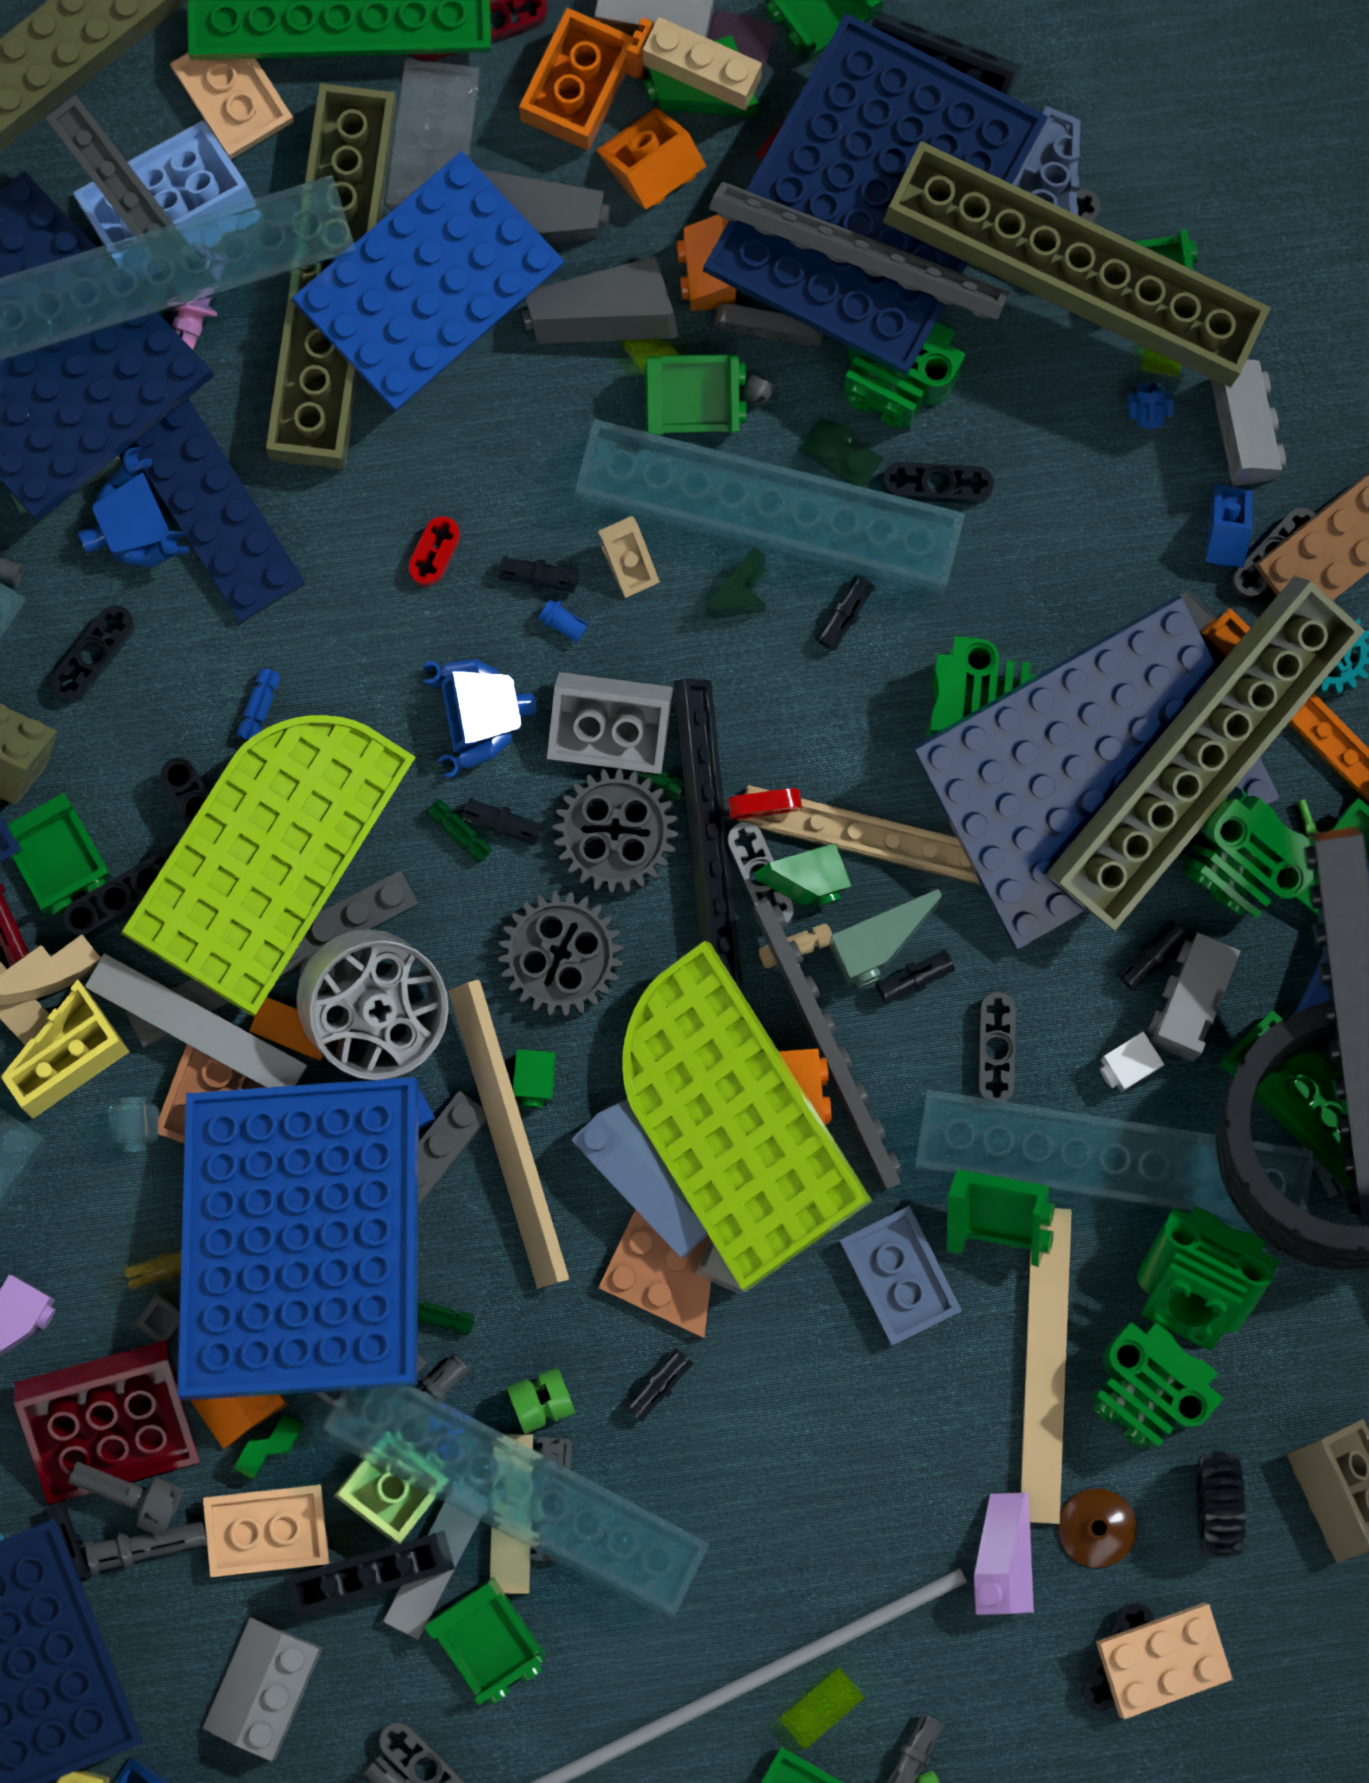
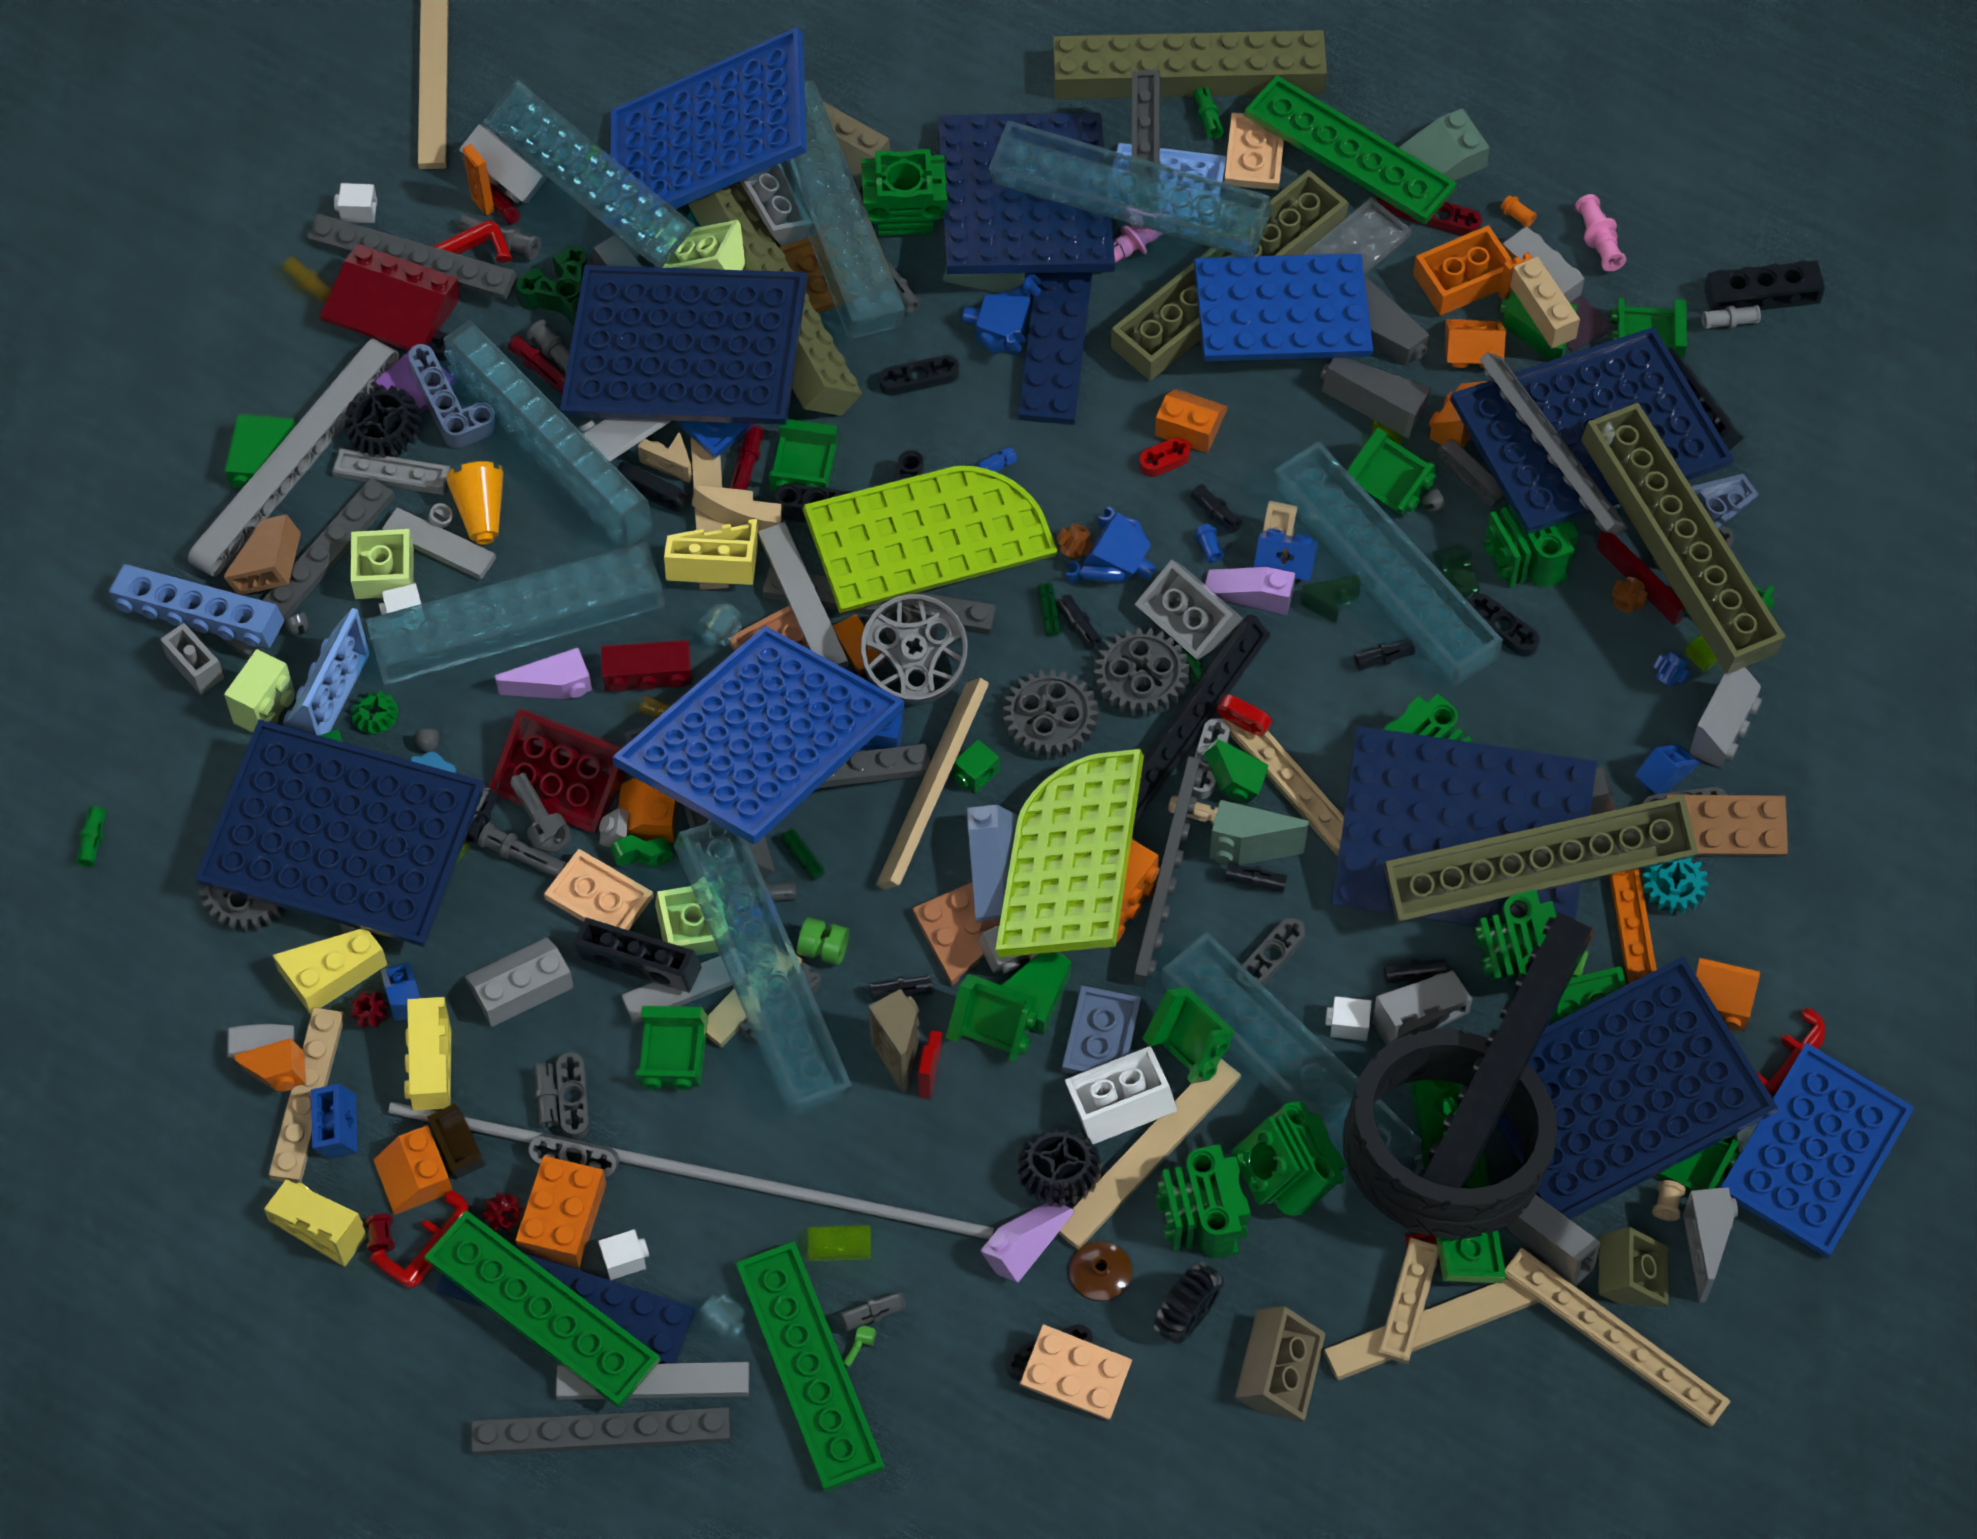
camera: 40 degrees right, 20 degrees down
none -> light grey plate [599,808,629,848]
none -> dark red brick [601,640,692,692]
none -> dark tan slope [869,989,920,1093]
none -> red tile [918,1030,942,1100]
none -> green panel [946,974,1038,1063]
none -> green slope [1002,952,1072,1035]
none -> black gear [1017,1127,1101,1207]
none -> dark orange gear [1056,523,1094,559]
none -> white slope [1065,1046,1178,1145]
none -> orange slope [1155,389,1228,453]
none -> green pin [1193,87,1224,139]
none -> lavender slope [1205,567,1295,615]
none -> blue brick [1253,528,1318,581]
none -> dark red tile [1596,531,1685,626]
none -> dark orange gear [1610,577,1648,613]

